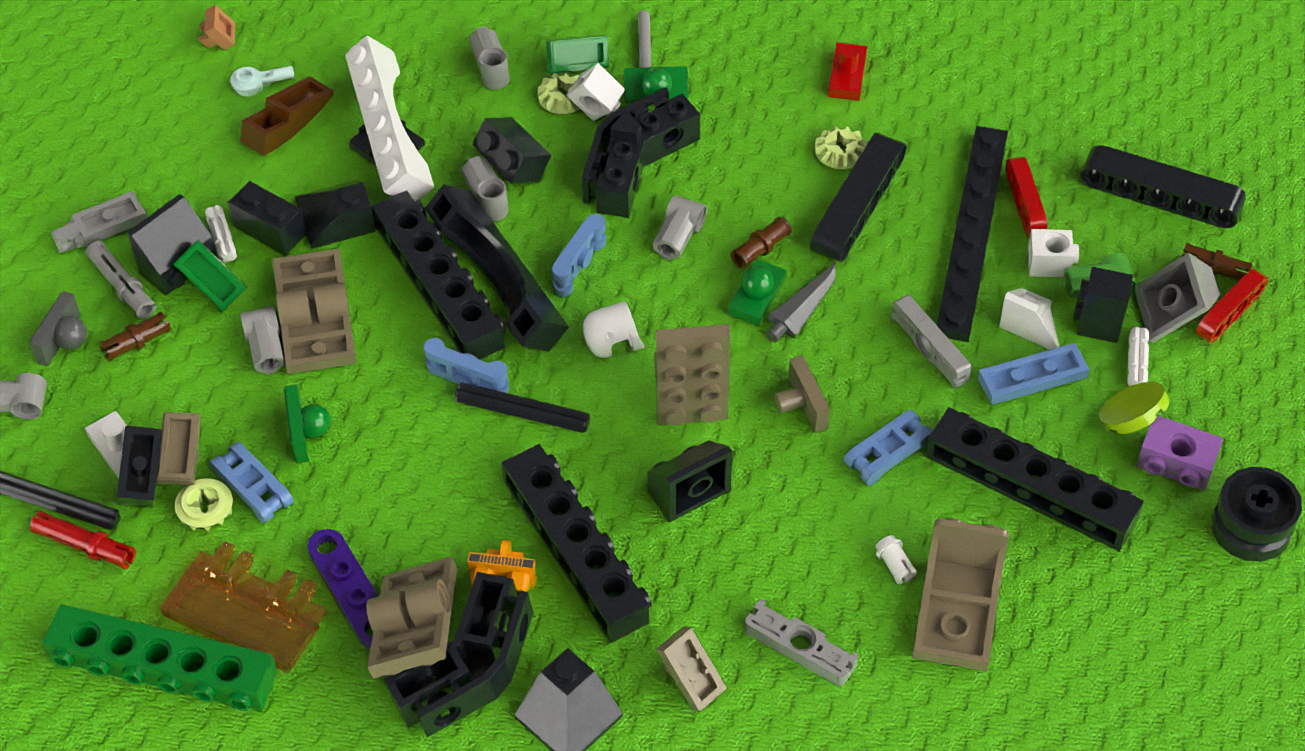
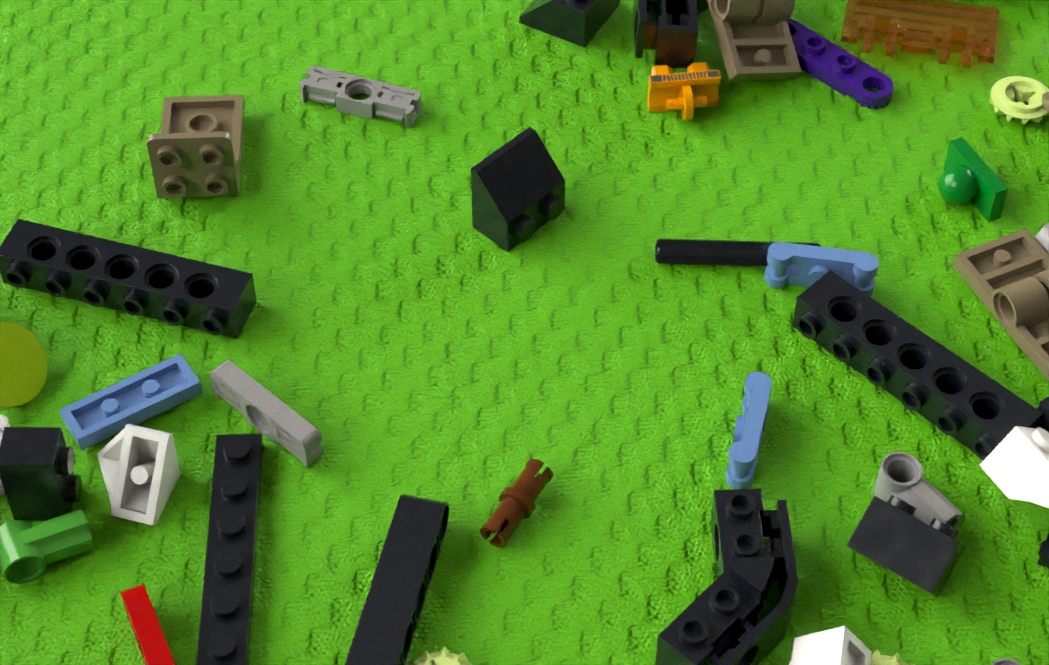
camera: 165 degrees right, 5 degrees down
medium blue plate [208,442,294,523] -> none
black arch [425,184,569,351] -> none
black brick [502,444,652,643] -> none
white helmet [583,301,645,358] -> none
light grey piece [653,195,707,261] -> none
dark tan plate [654,324,730,426] -> none
tile [656,626,727,712] -> none
green tile [728,259,787,326] -> none
dark grey bar [766,262,836,342] -> none
dark tan tile [774,355,830,433] -> none
medium blue plate [844,410,933,486] -> none
white pin [875,535,917,584] -> none
white brick [1027,229,1079,277] -> none

